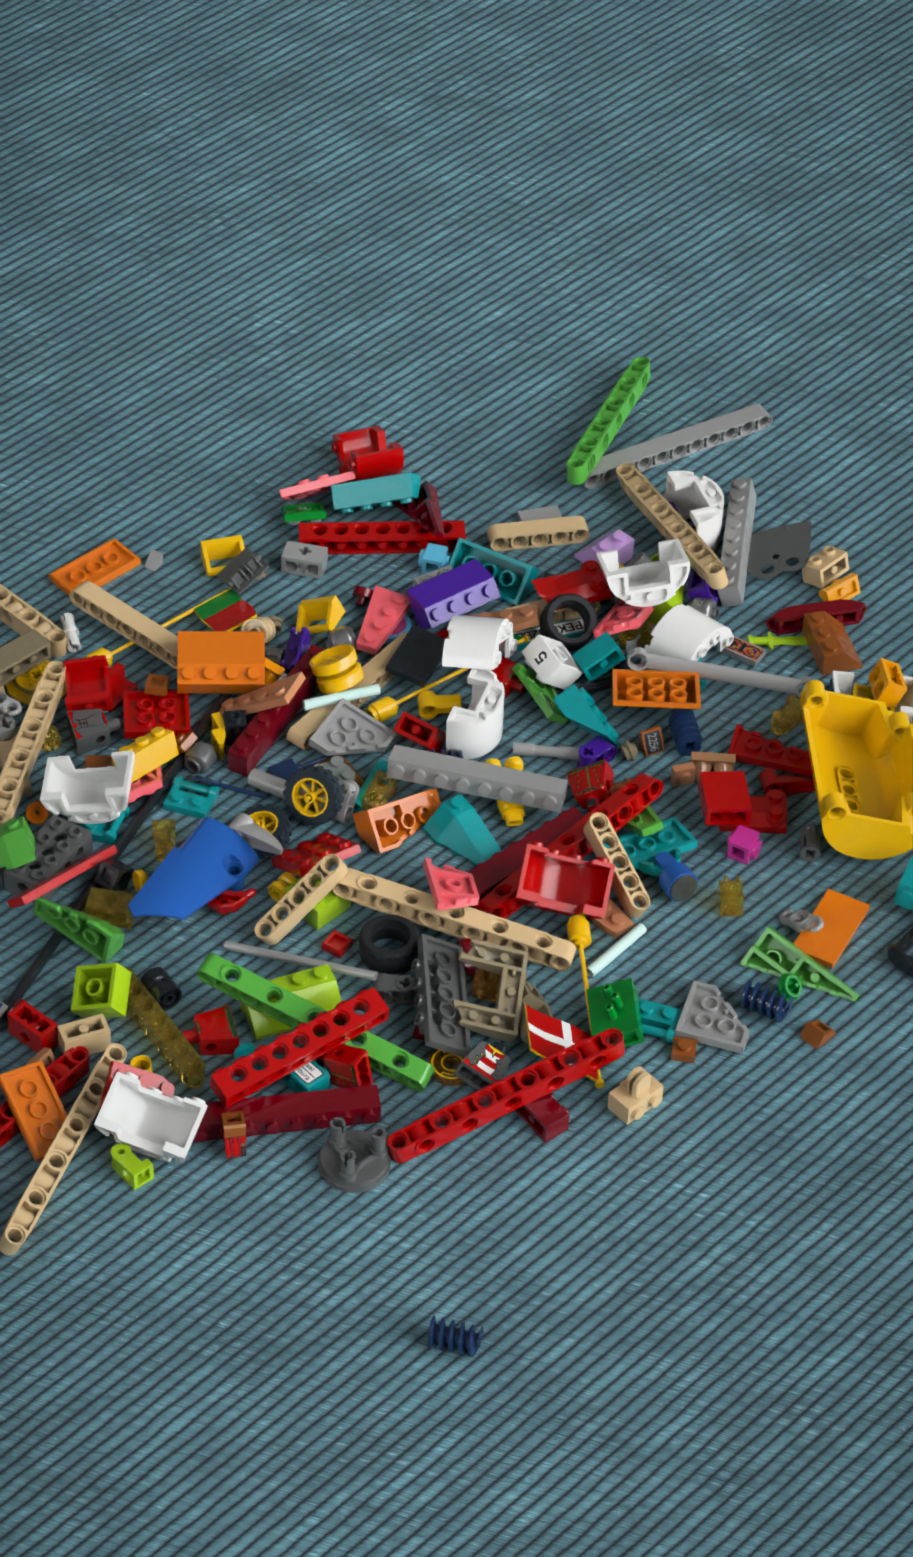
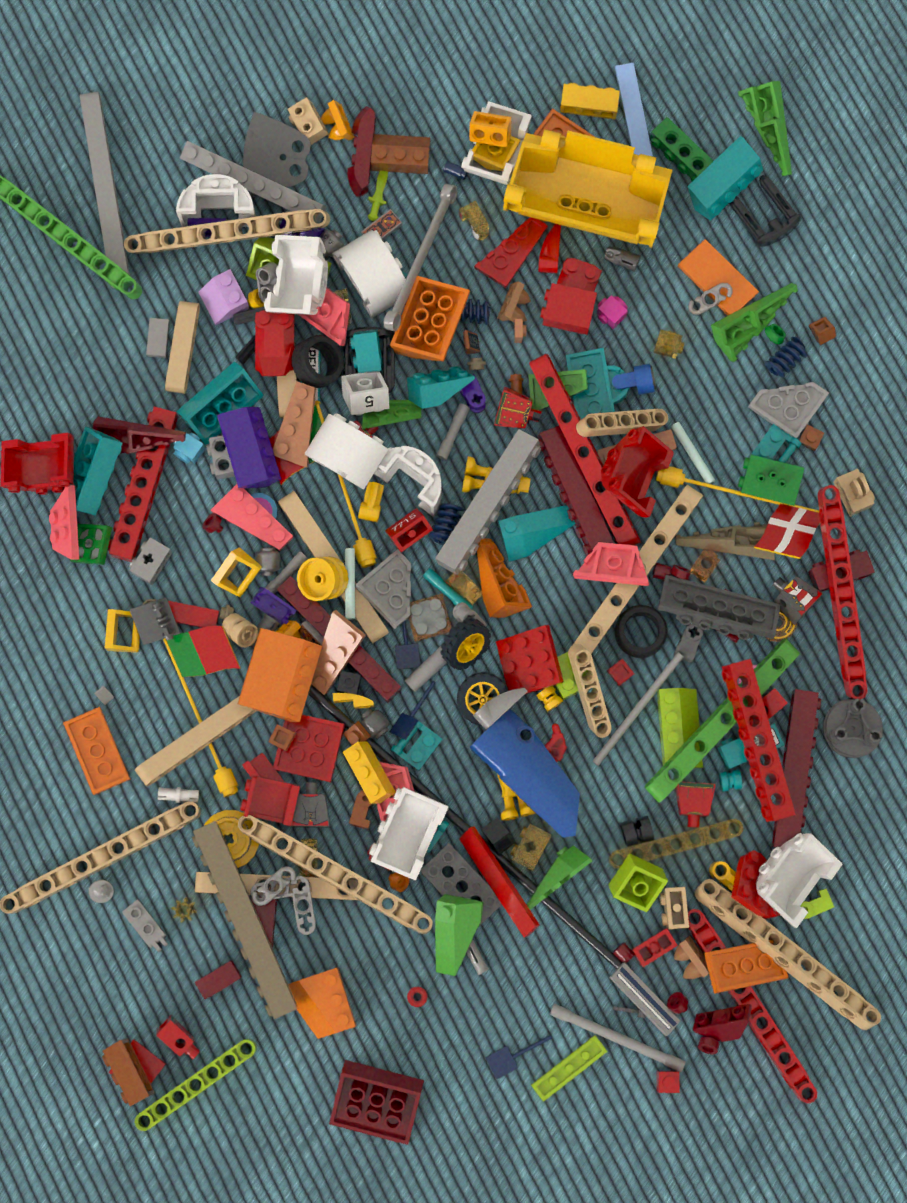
camera: 70 degrees left, 35 degrees up
clear yellow leg [152,819,176,862] -> none
leg [221,1111,246,1158] -> none
black tile [385,625,445,688] -> none
dark tan wedge [452,939,529,1043] -> none
none -> red tile [168,601,220,628]

